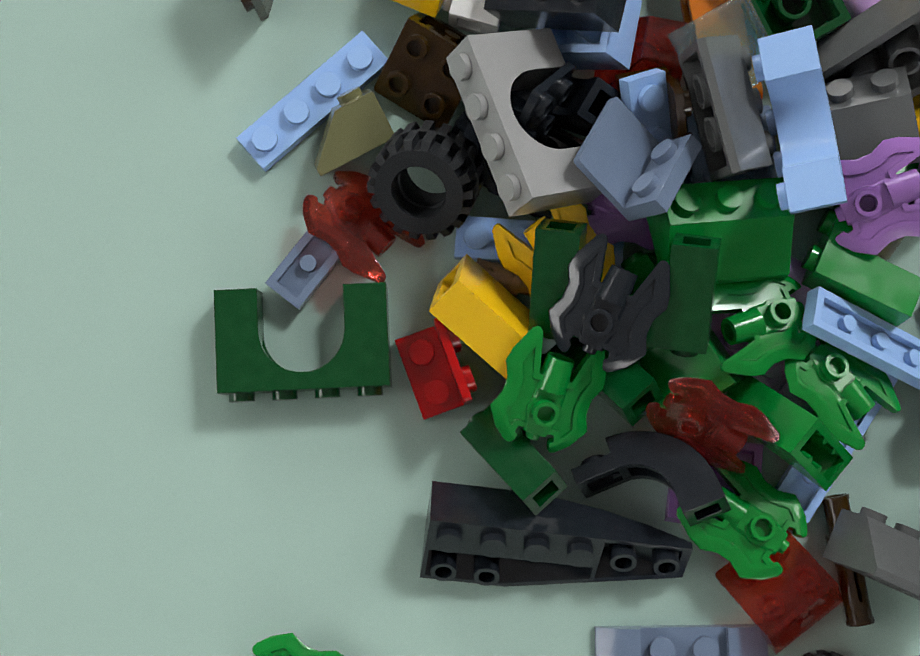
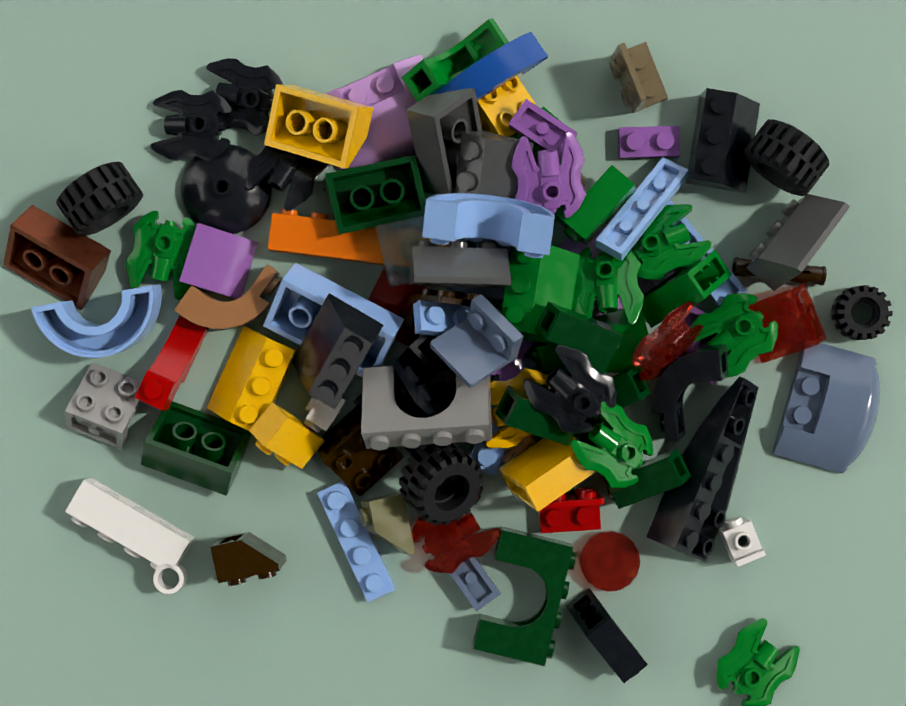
camera: 75 degrees left, 5 degrees up
none -> black slope [566,588,648,683]
none -> clear red tile [579,530,640,592]
none -> white brick [719,516,766,567]

